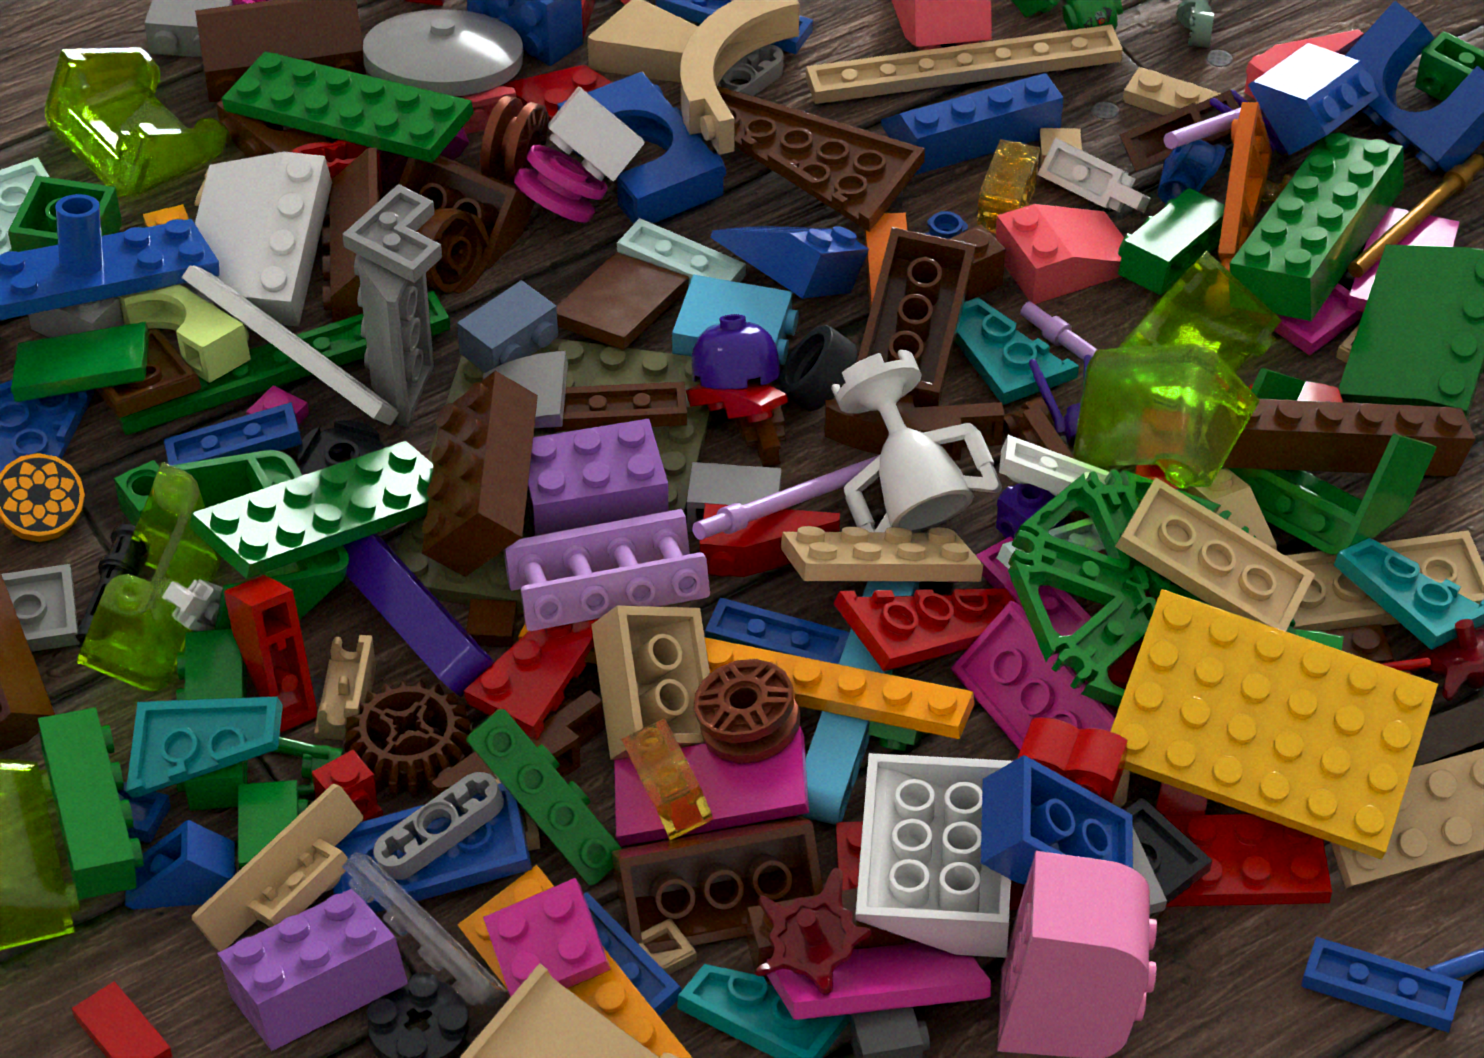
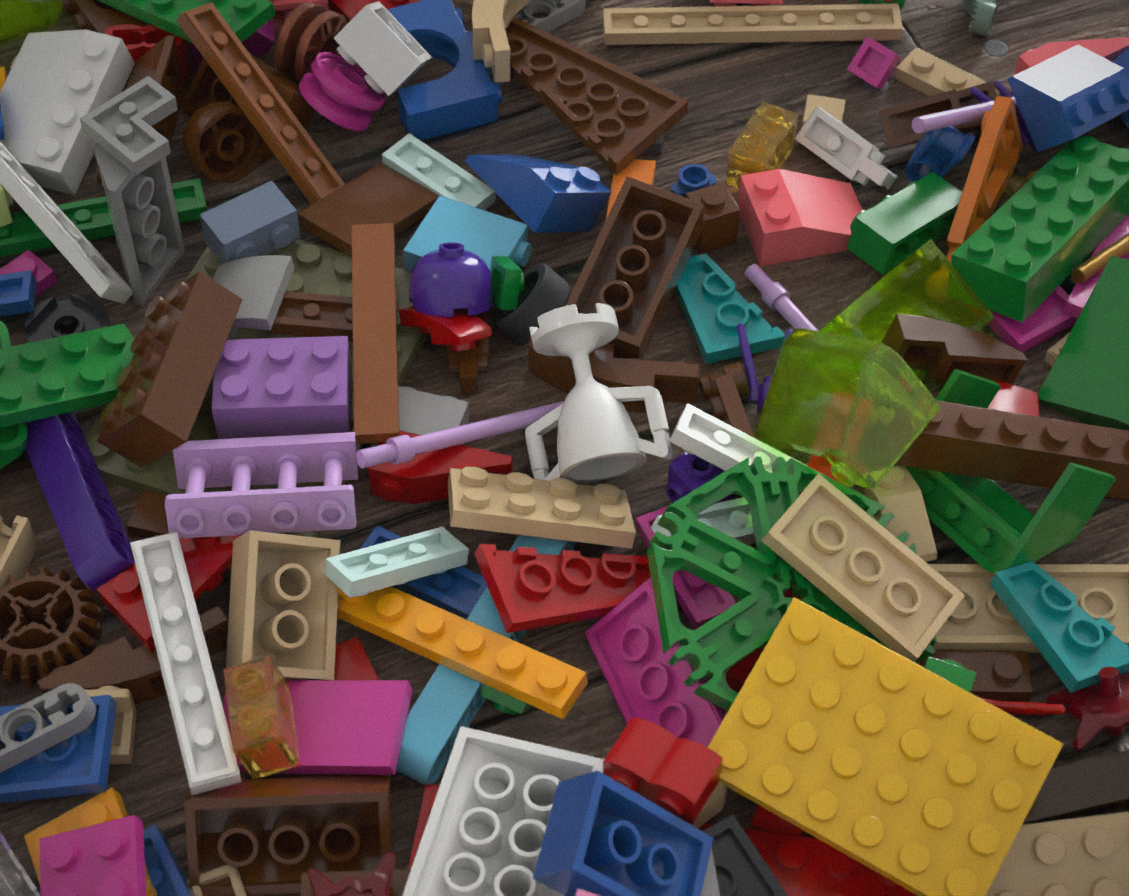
camera: 10 degrees right, 5 degrees up
green bracket [466,709,622,886] -> none
copper wheel [694,659,800,764] -> none
blue slope [881,73,1064,175] -> none
none -> white tile [130,532,241,795]
none -> dark orange tile [177,2,345,205]
none -> light aqua plate [324,527,469,598]
none -> dark orange tile [352,223,400,444]
none -> green plate [490,256,525,310]
none -> dark pink plate [847,36,902,90]
none -> reddish brown slope [882,313,1027,384]

